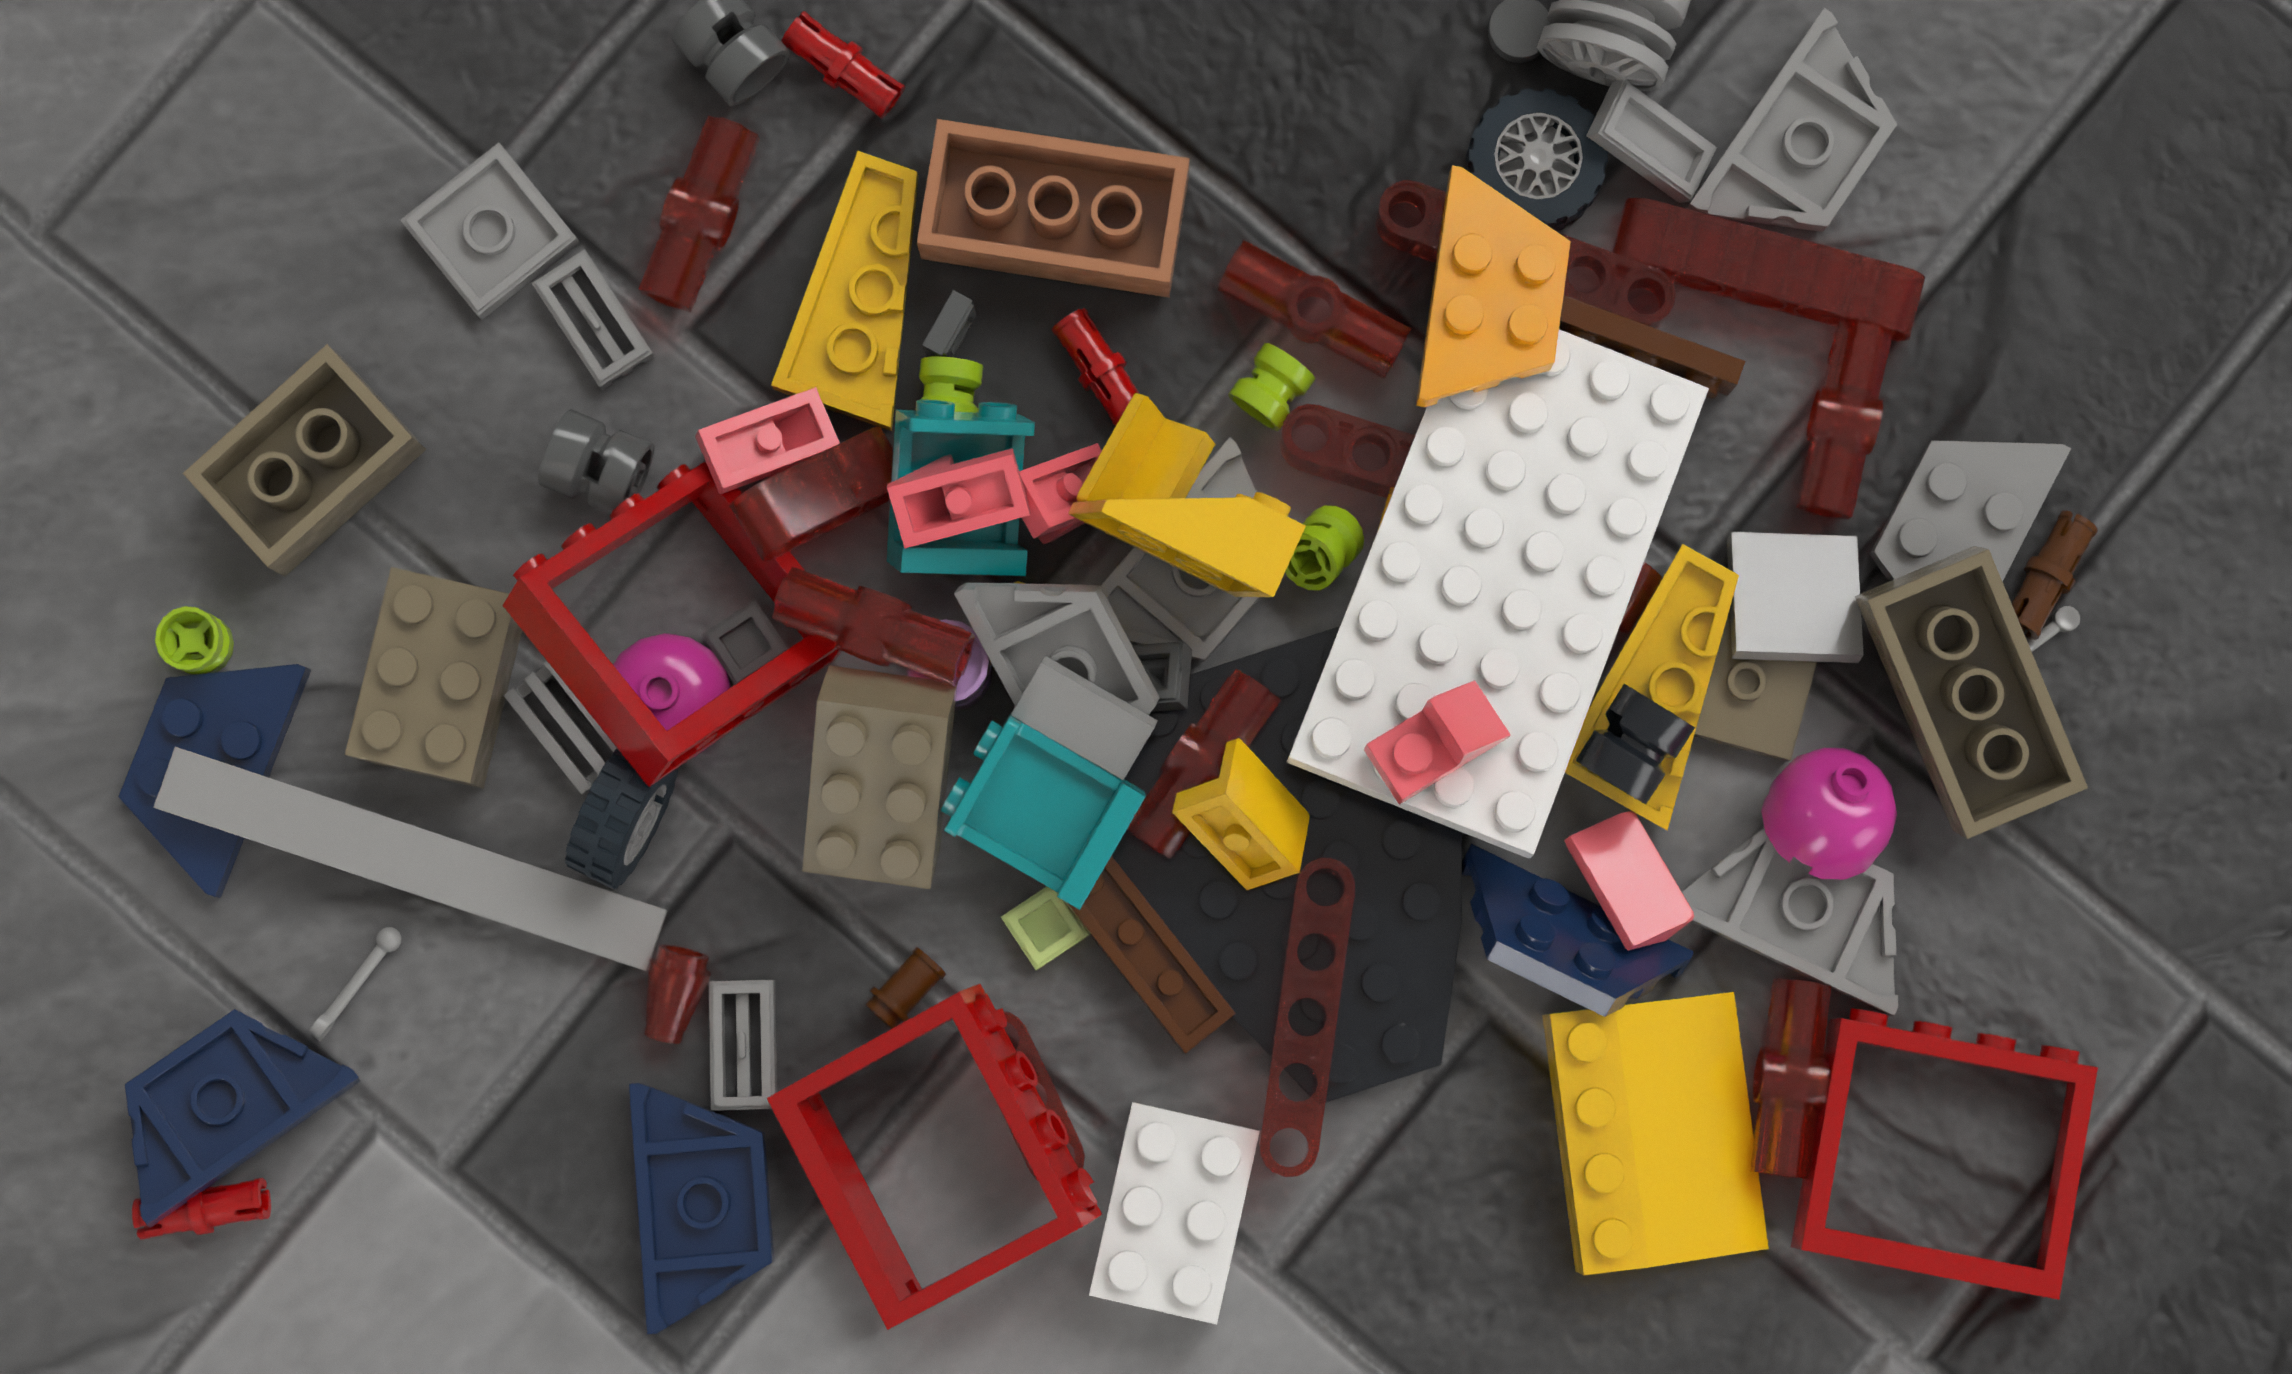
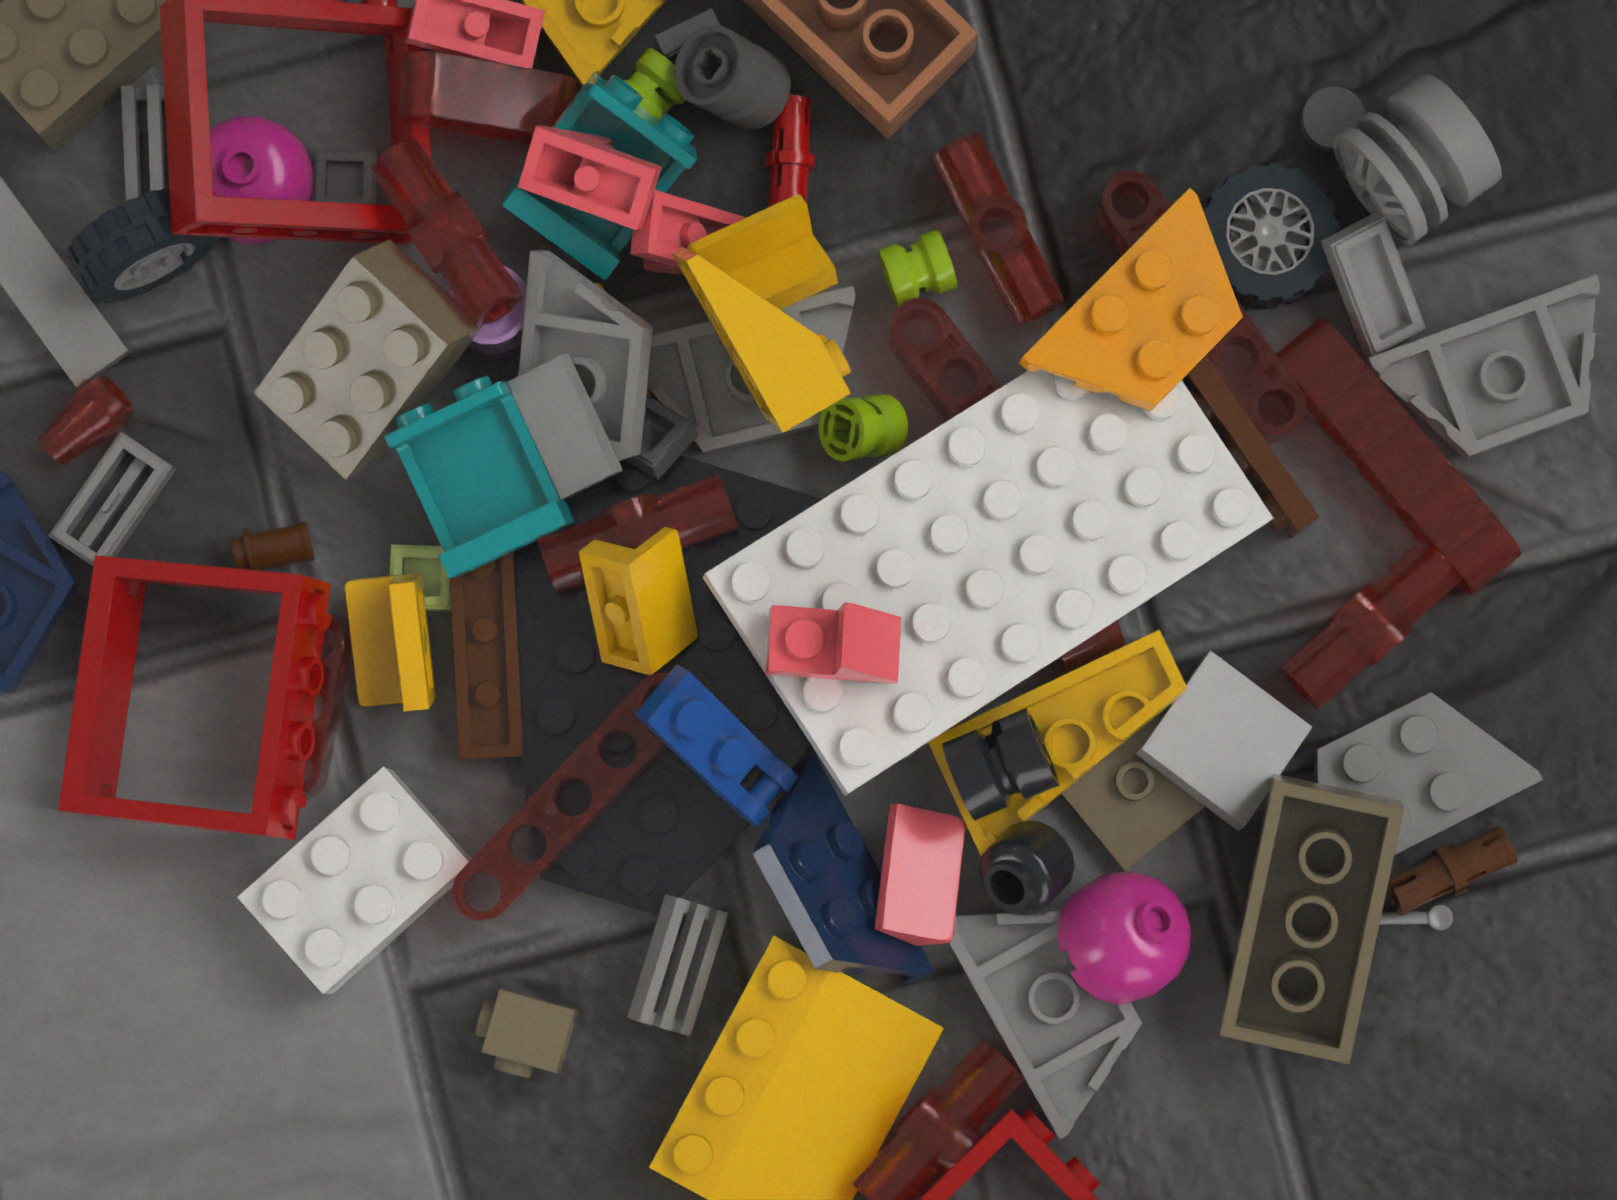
camera: 35 degrees right, 0 degrees up
none -> yellow panel [345,572,436,712]
none -> dark tan brick [475,989,579,1078]
none -> light grey tile [627,894,728,1037]
none -> blue plate [635,665,799,828]
none -> dark grey wheel [674,25,791,130]
none -> black head [979,820,1075,916]

